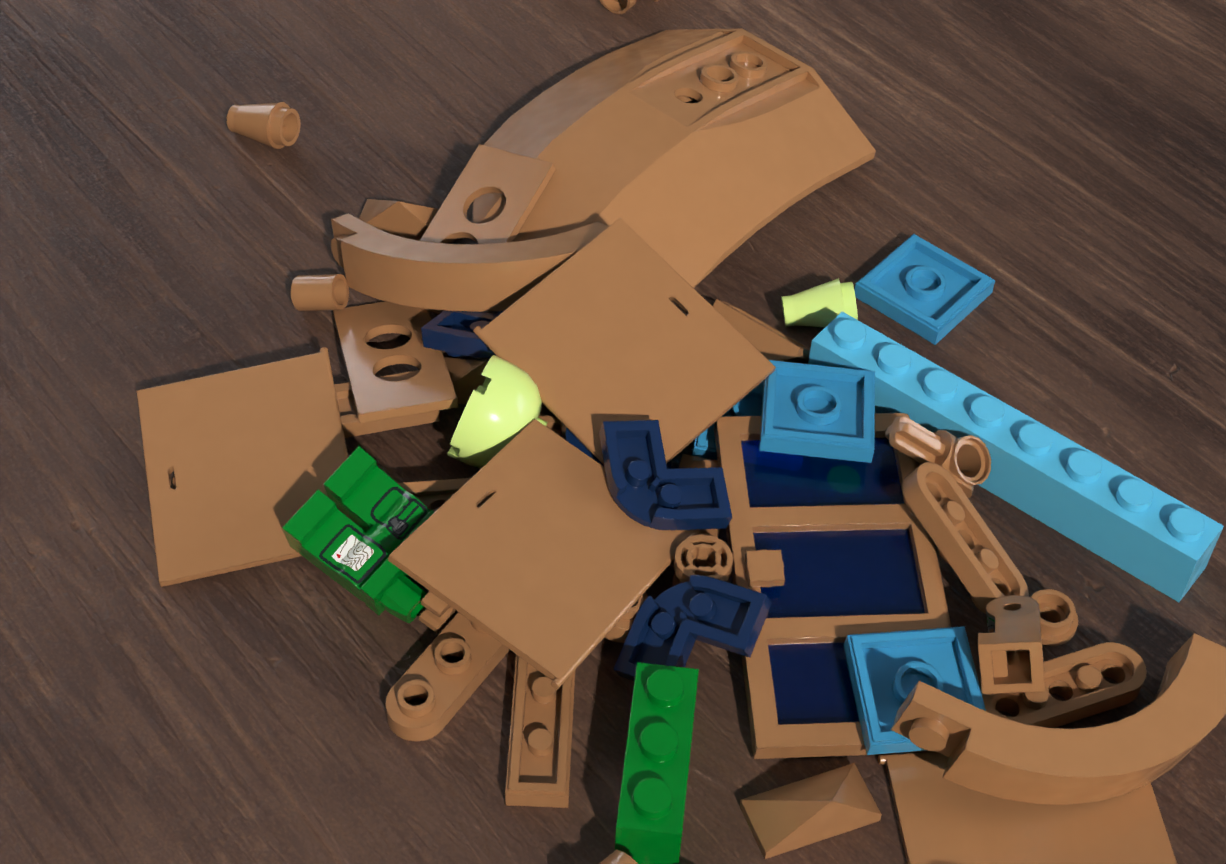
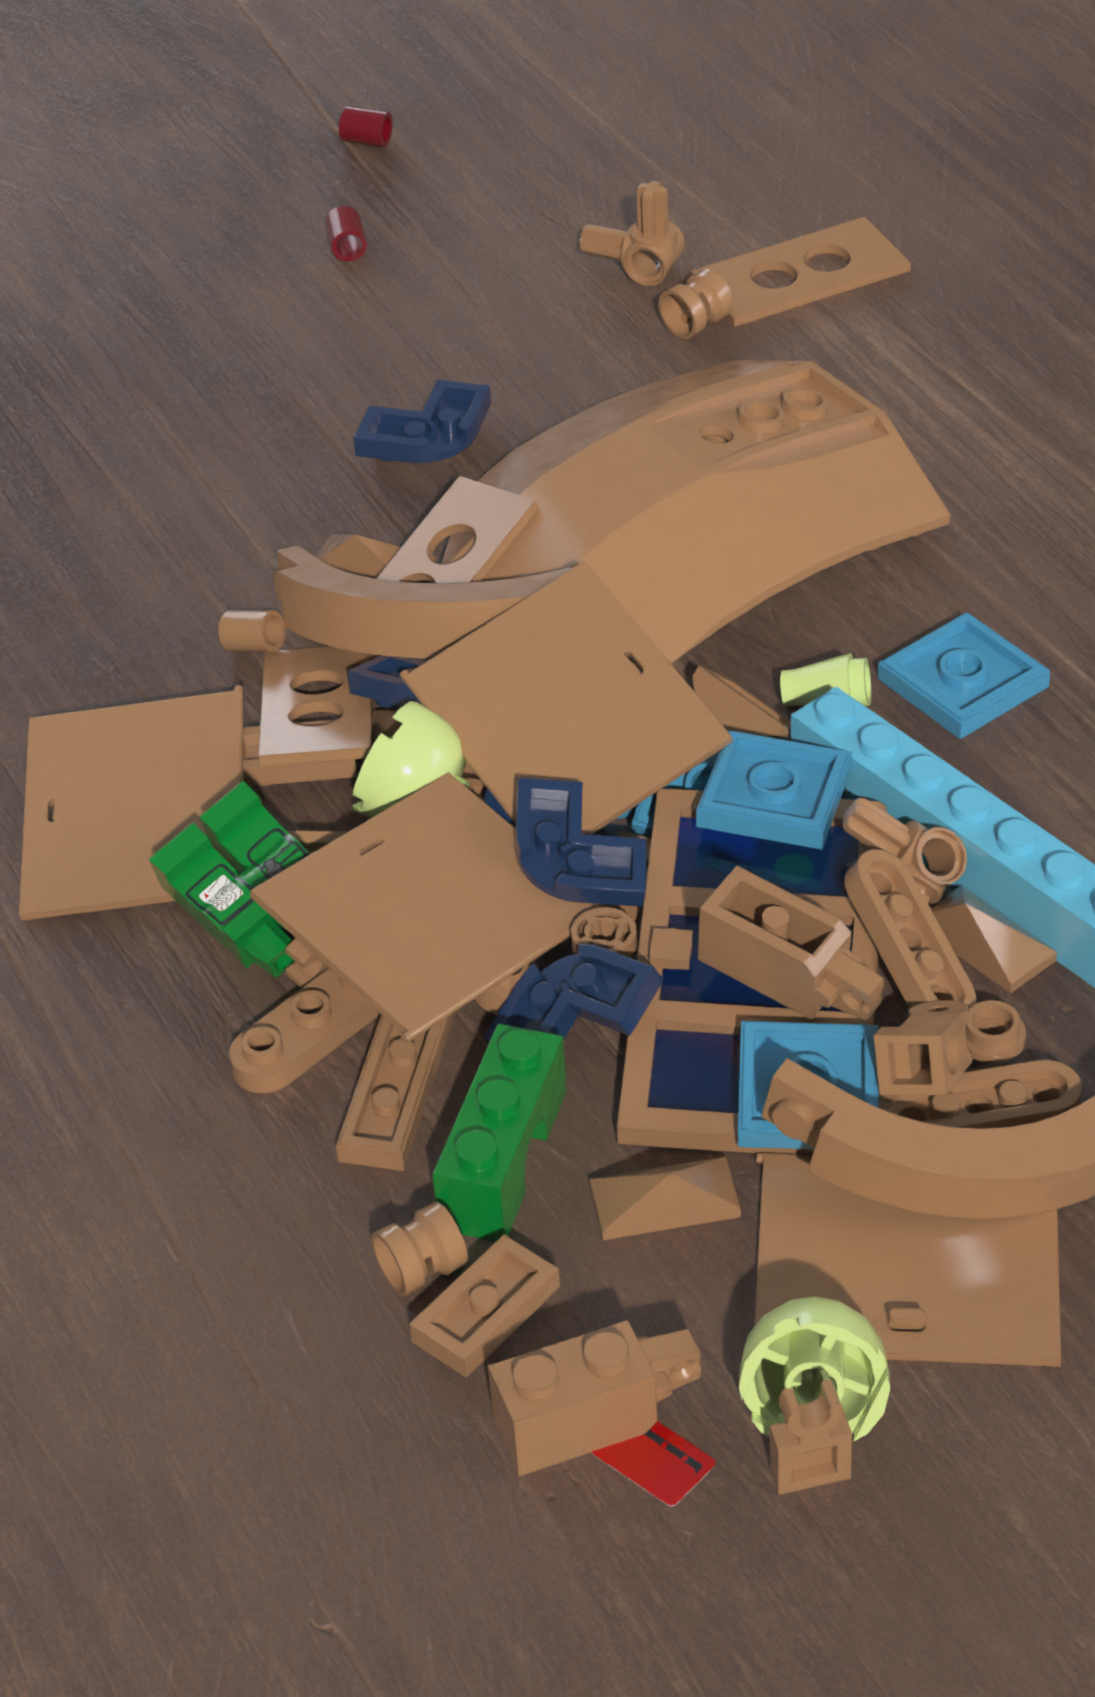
camera: 15 degrees right, 5 degrees down
medium nougat cone [227,102,301,149] -> none
none -> dark blue plate [354,380,491,463]
none -> medium nougat hinge [698,866,884,1021]
none -> medium nougat slope [930,885,1057,994]

